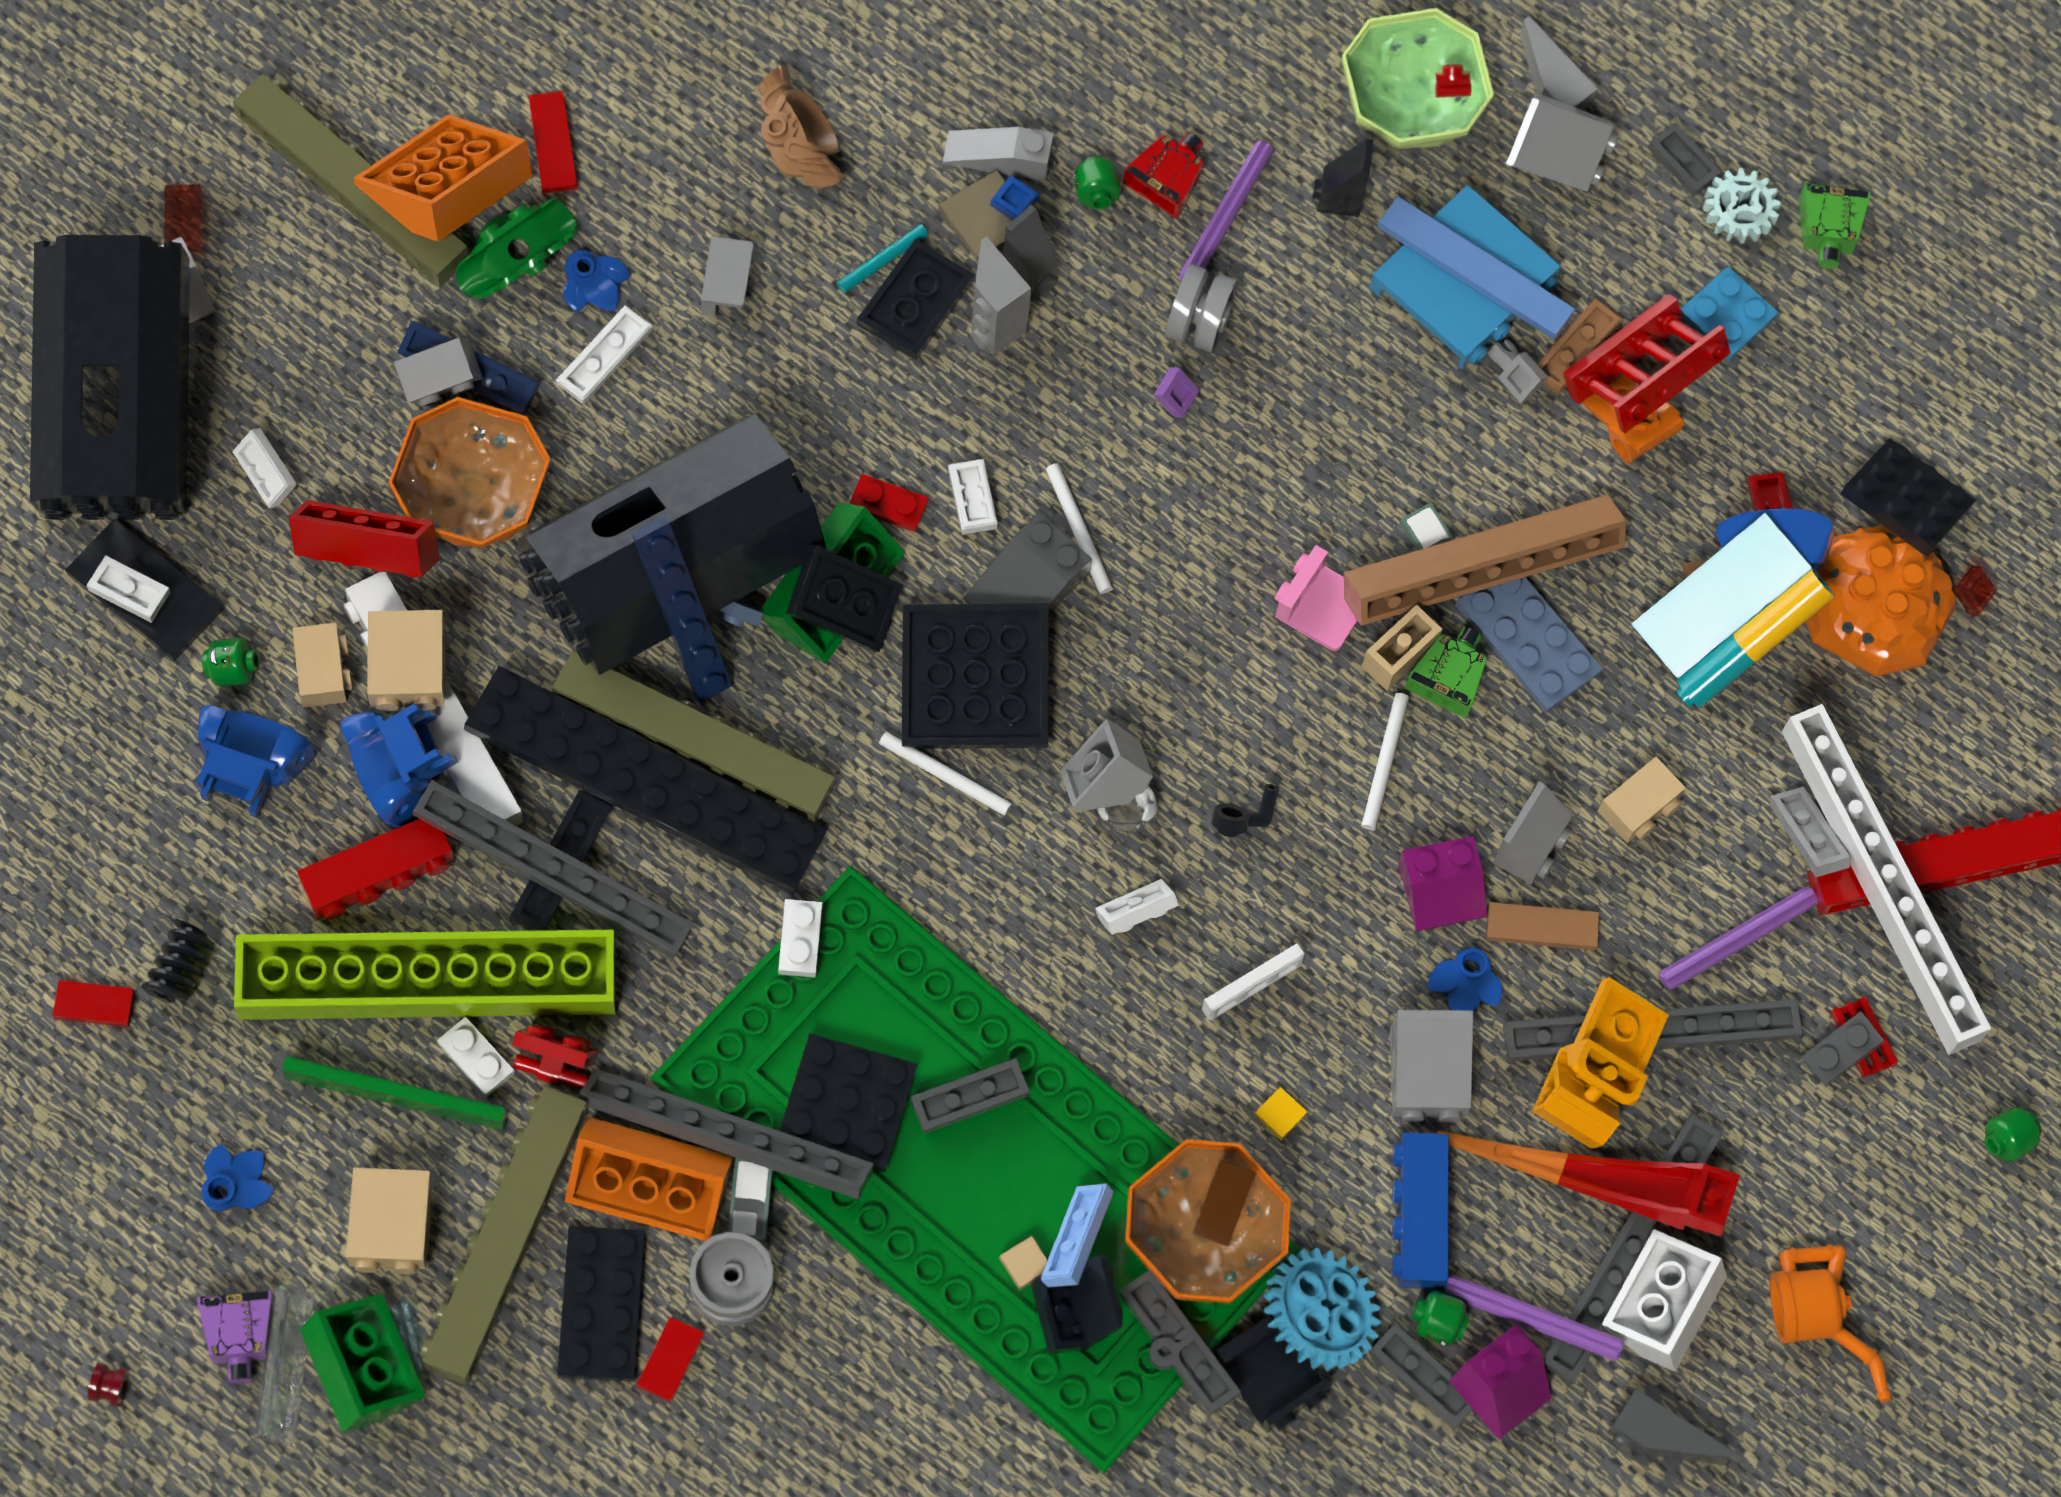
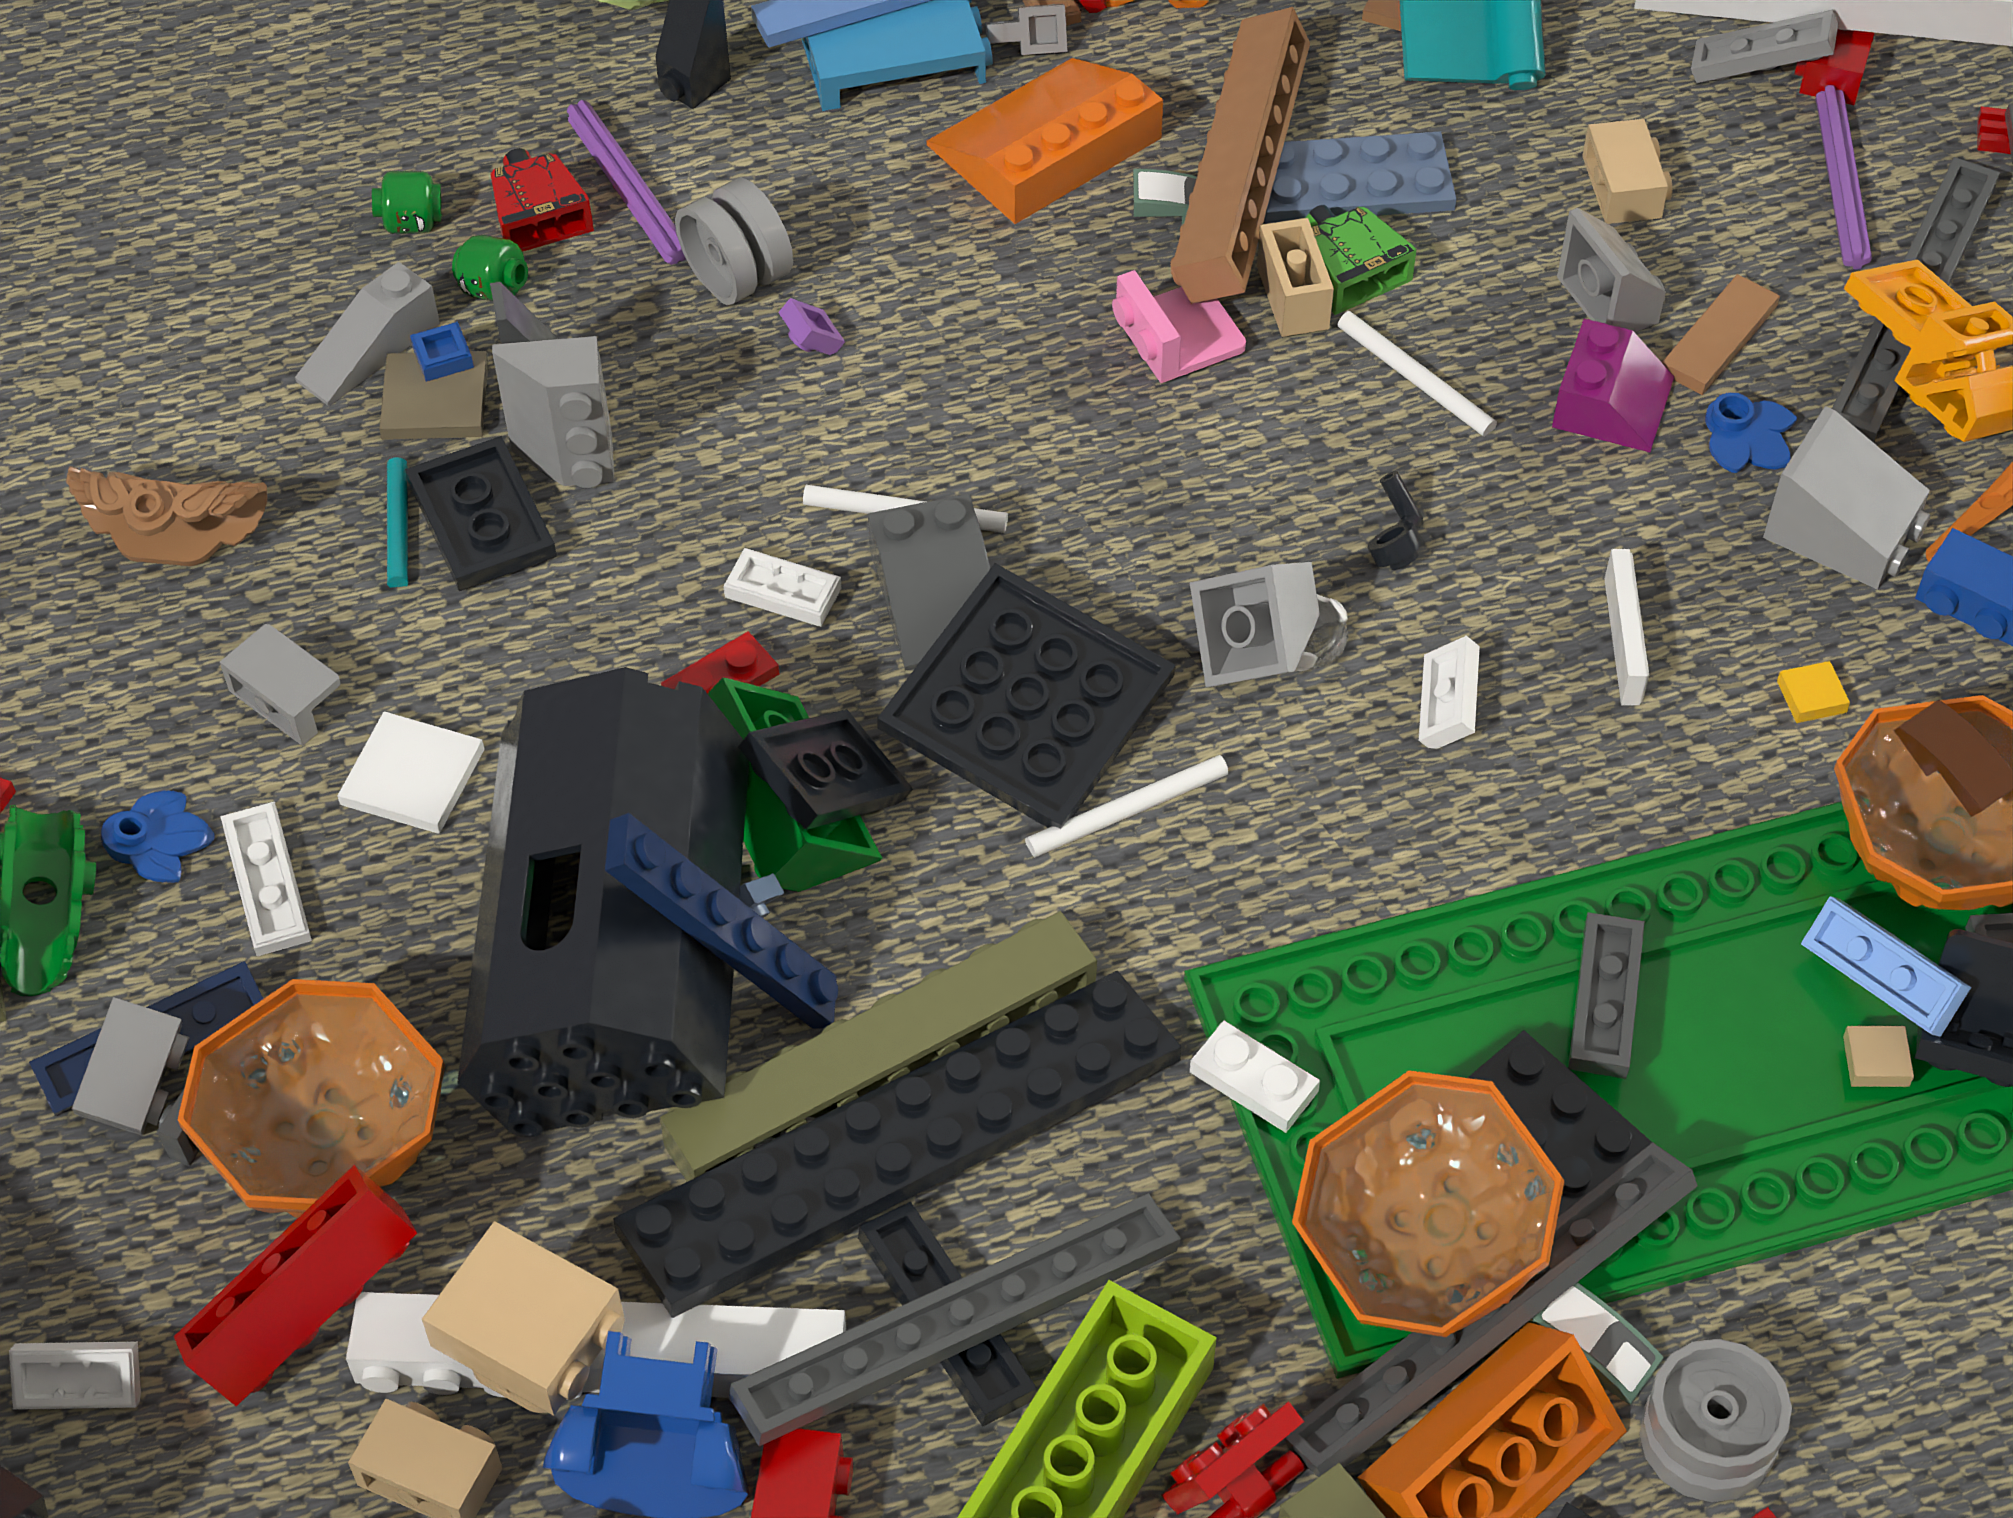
camera: 50 degrees left, 15 degrees down
none -> white tile [338,712,484,834]
none -> green head [372,171,442,234]
none -> orange slope [926,58,1163,224]
none -> clear light blue rock [1292,1071,1564,1337]

